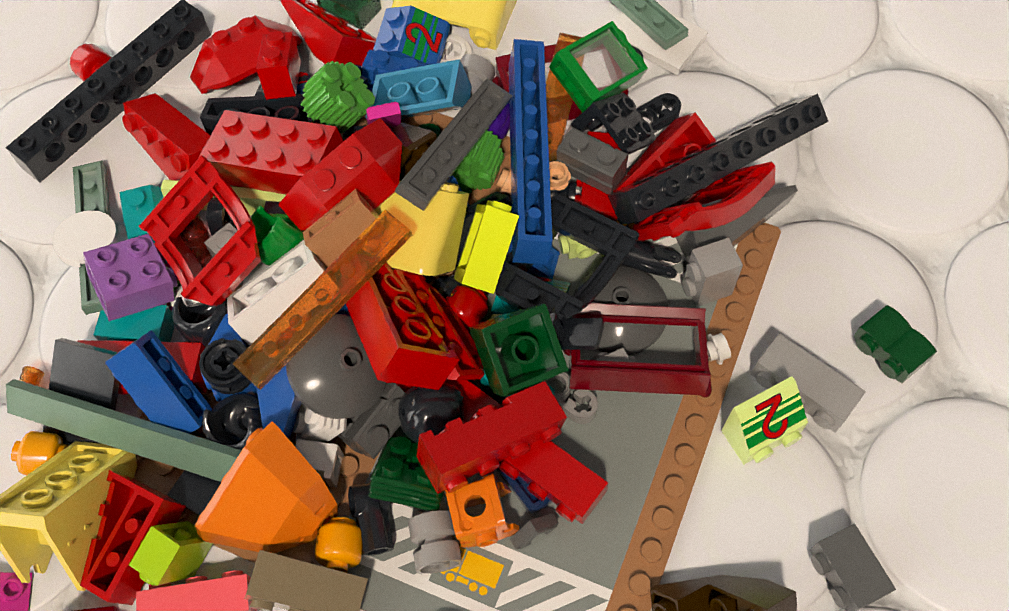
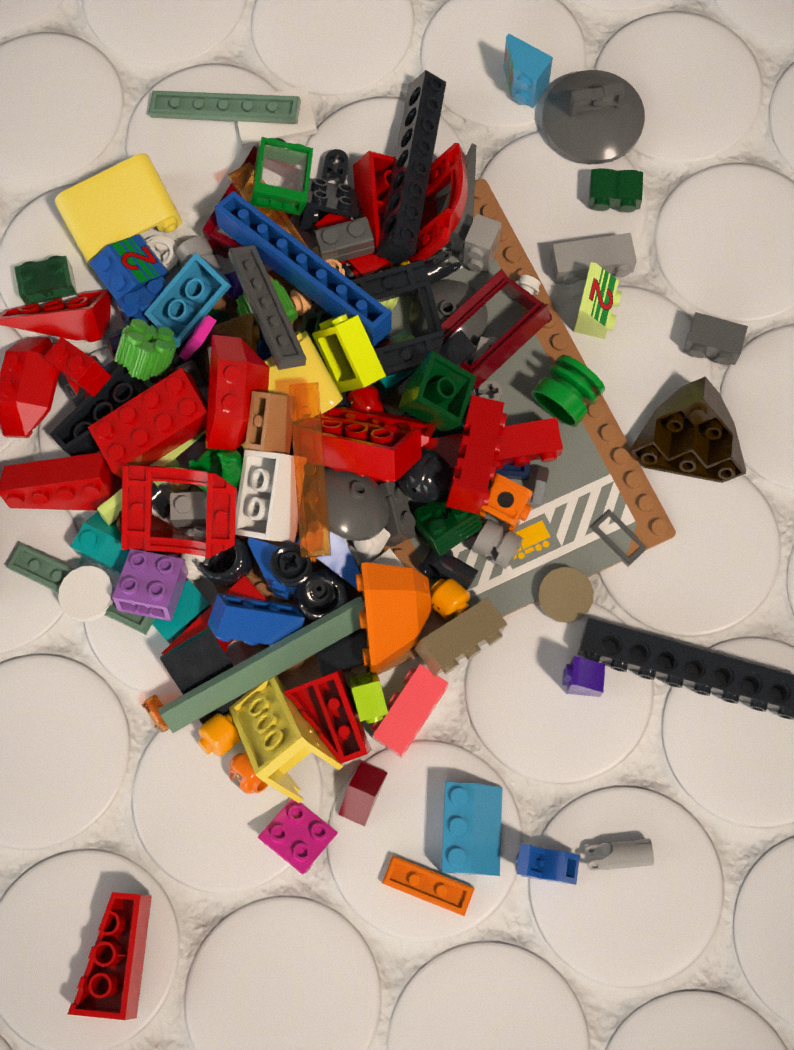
camera: 45 degrees left, 10 degrees up
none -> dark azure slope [503,33,553,108]
none -> green wheel [531,354,605,427]
none -> dark grey bracket [542,70,645,165]

